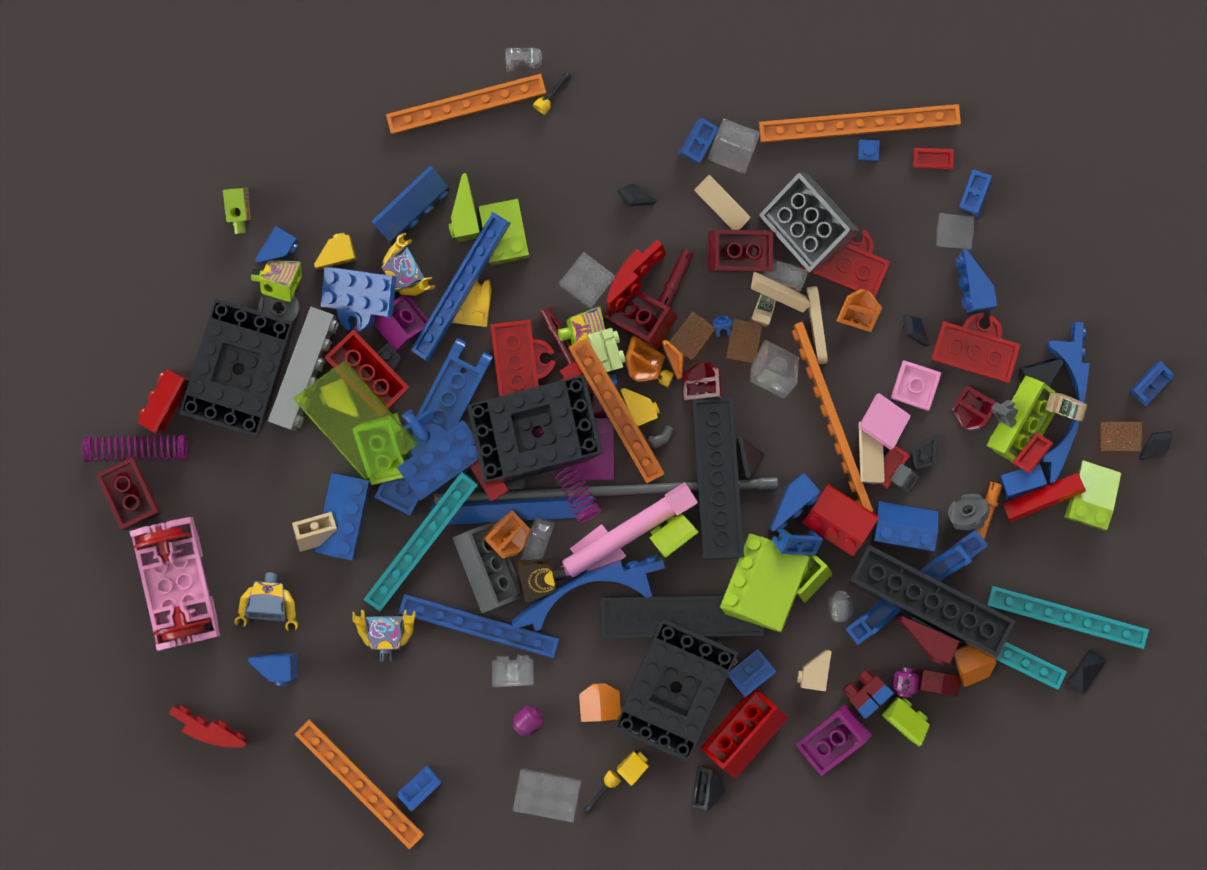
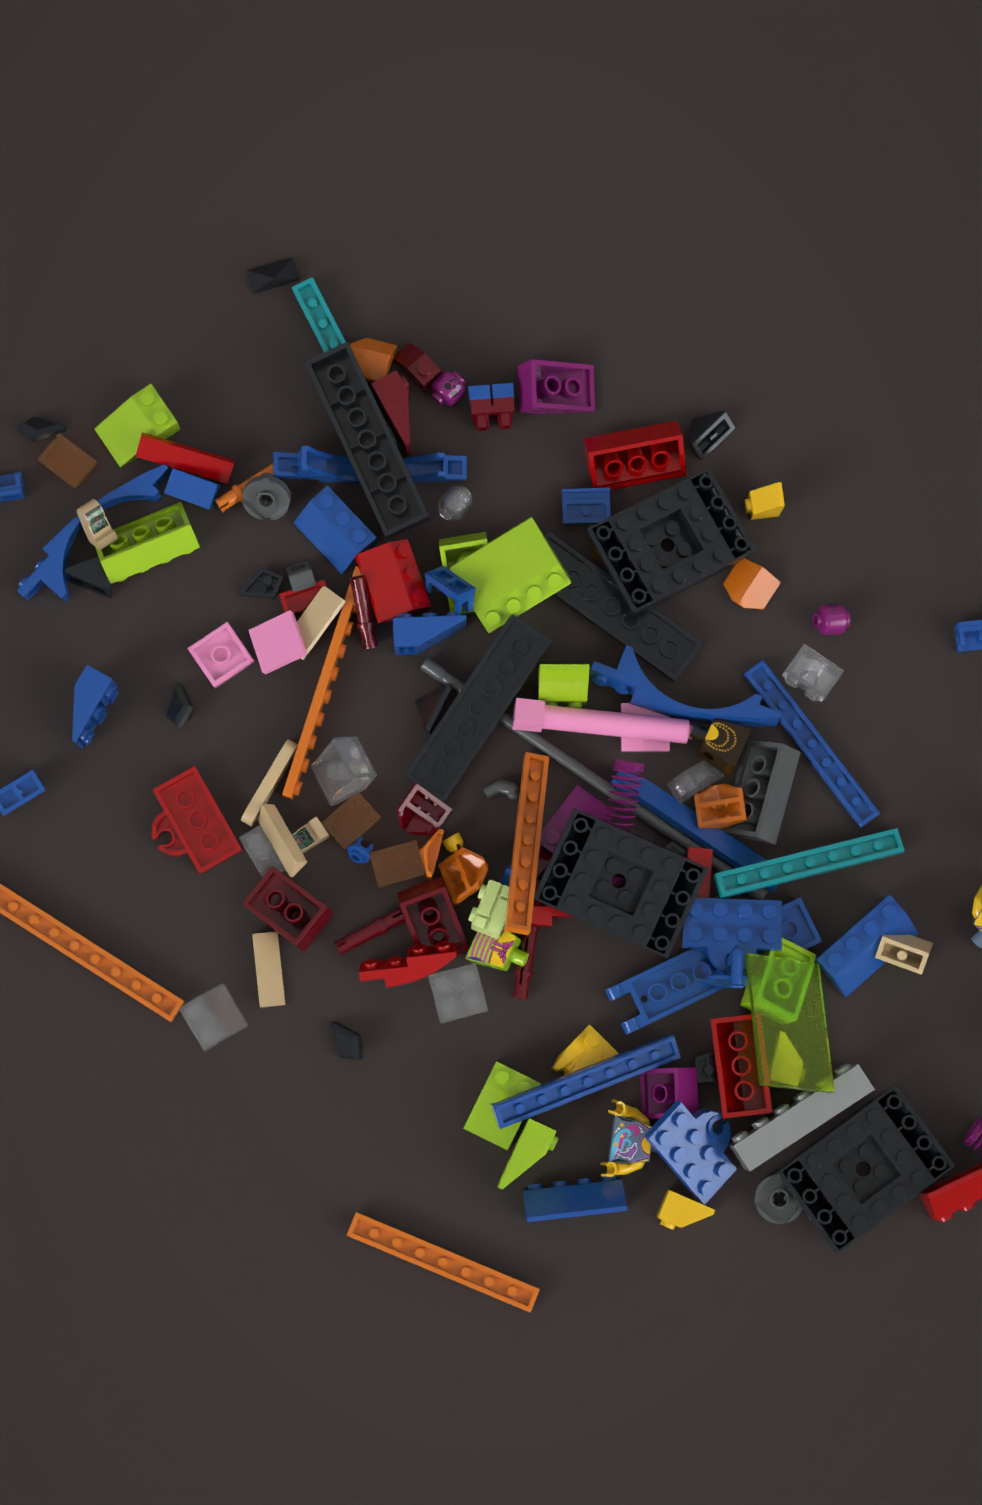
camera: 145 degrees left, 5 degrees down
lime torso [223,188,250,234] -> none
lime torso [251,260,302,302] -> none
blue slope [255,226,299,265] -> none
torso [353,610,416,661] -> none
red plate [490,320,556,397] -> none
clear leg [505,48,543,72] -> none
clear brick [513,768,581,822] -> none
hinge [533,72,571,115] -> none
hinge [584,770,622,814] -> none
yellow slope [620,388,660,427] -> none
blue hinge [678,118,719,163] -> none
dark grey slope [759,172,859,273] -> none
tan slope [797,650,831,691] -> none
orange slope [836,289,882,332] -> none
blue plate [858,139,879,162] -> none
lime slope [881,696,930,747] -> none
red tile [913,148,954,169] -> none
red plate [931,313,1021,383] -> none
clear piece [935,213,975,250] -> none
dark red slope [952,385,996,431] -> none
teal plate [986,586,1149,649] -> none
dark grey tile [991,400,1018,428] -> none
red tile [1013,433,1053,474] -> none
none -> dark red pin [349,575,378,649]

